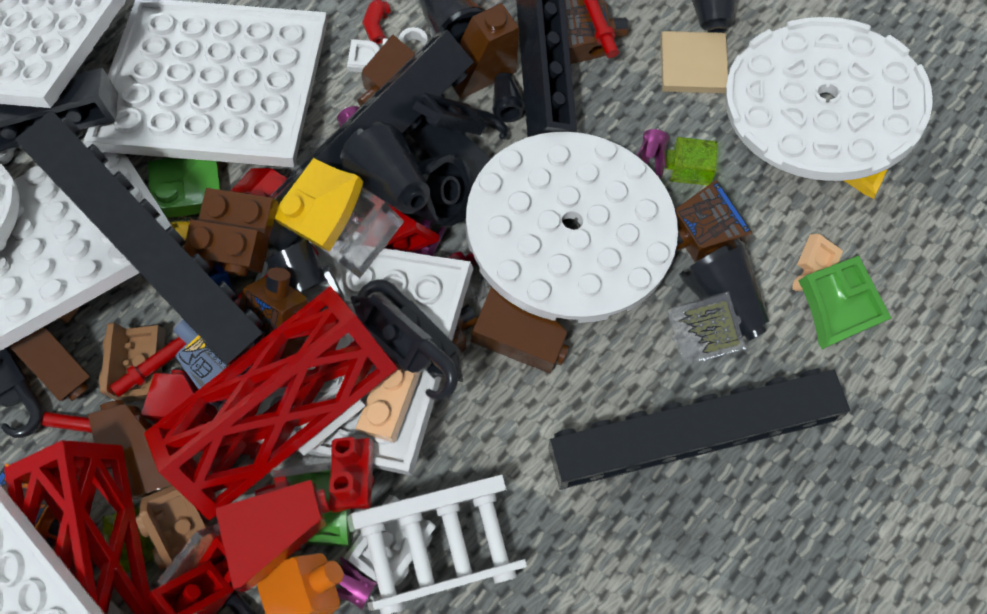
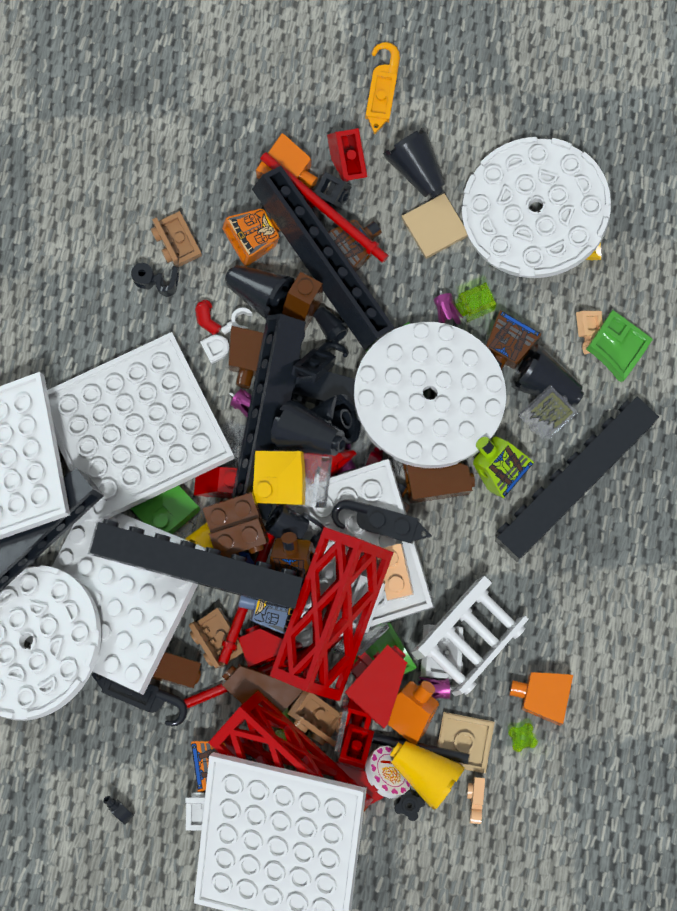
camera: 30 degrees left, 10 degrees up
red hips [329,437,374,513] -> none
black plate [350,295,458,401] -> none
none -> lime torso [473,436,534,499]

